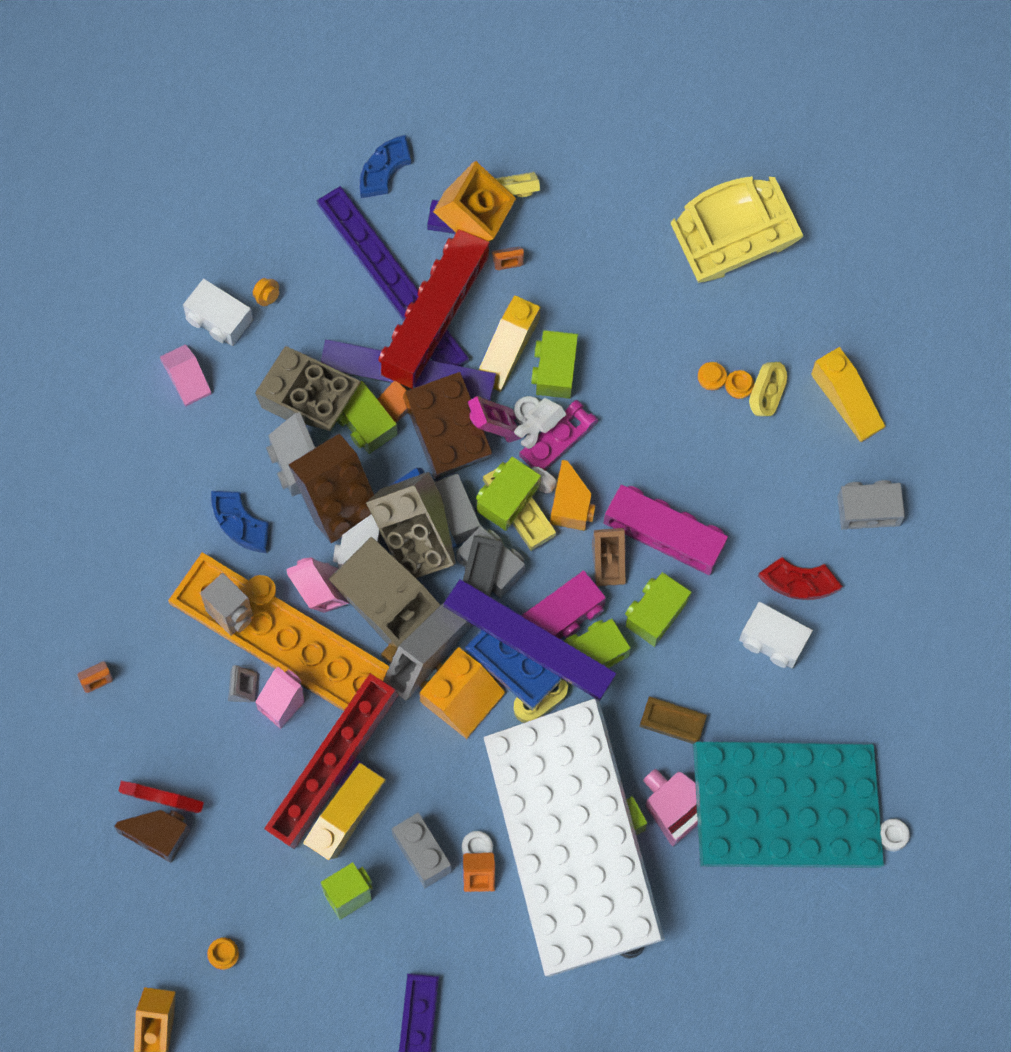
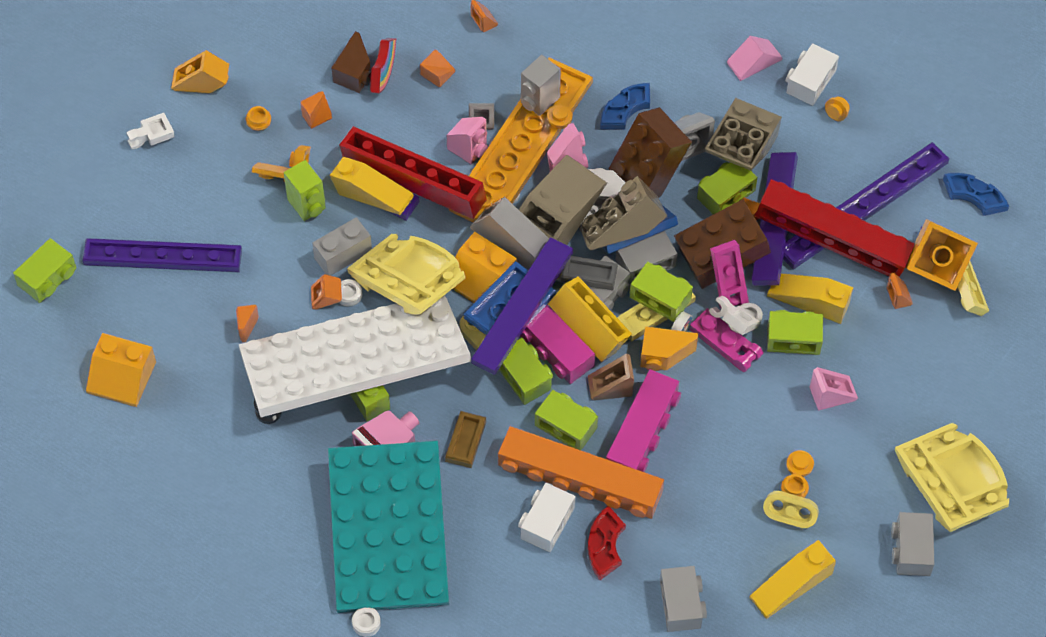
camera: 90 degrees right, 10 degrees down
none -> orange slope [236,305,259,342]
none -> light orange bracket [252,145,311,182]
none -> orange slope [300,91,332,129]
none -> light yellow slope [347,234,465,315]
none -> orange slope [420,49,456,88]
none -> orange brick [498,426,664,519]
none -> yellow brick [548,276,632,362]
none -> bright pink slope [810,367,858,411]
none -> light grey brick [891,512,934,576]

